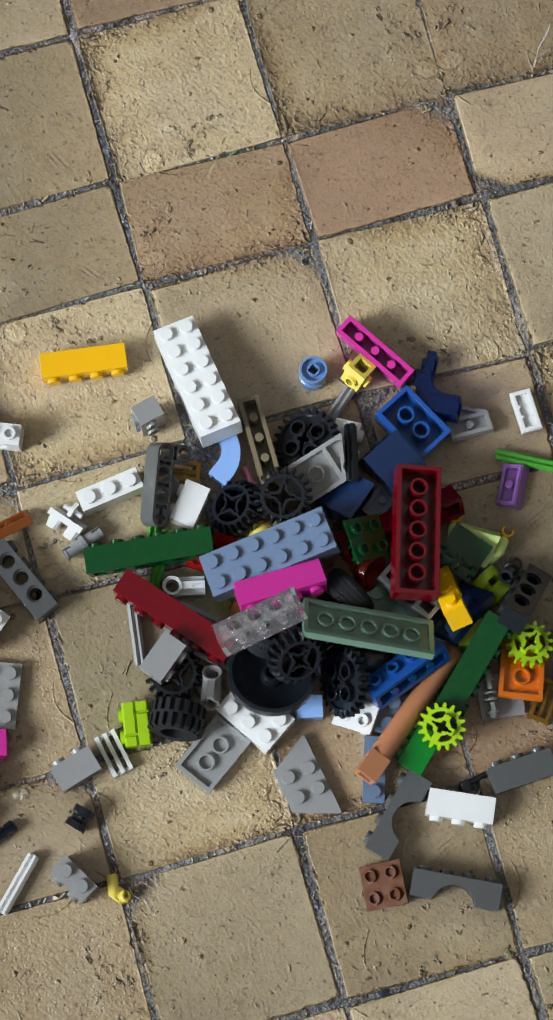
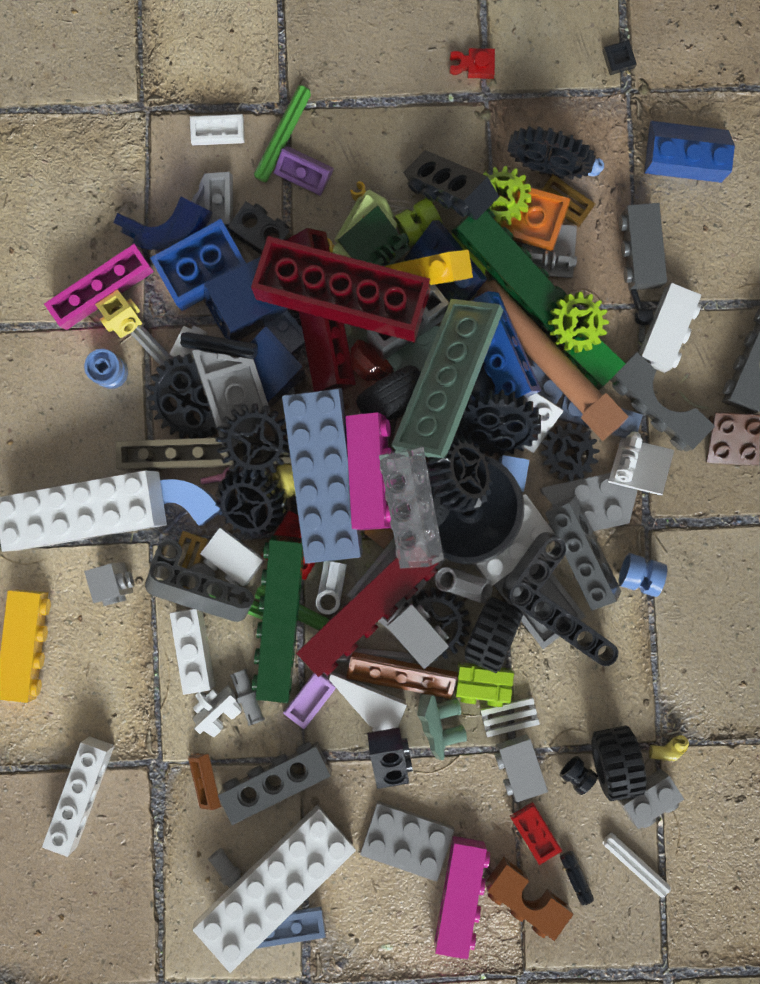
camera: 75 degrees left, 10 degrees up
dark green hinge [342,513,391,565] -> none
black pin [499,557,522,583] -> none
none -> black brick [228,201,291,255]
none -> lavender tile [283,673,336,729]
none -> white slope [329,671,407,732]
none -> dark orange tile [346,652,457,699]
none -> black brick [367,727,413,789]
none -> sand green connector [417,693,467,760]
none -> black beam [502,532,619,666]
none -> red plate [510,802,562,865]
none -> black gear [540,423,600,482]
none -> dark grey brick [545,495,621,611]
none -> black tyre [591,725,647,801]
none -> white hinge [608,432,674,496]
none -> medium blue wheel [618,553,667,597]

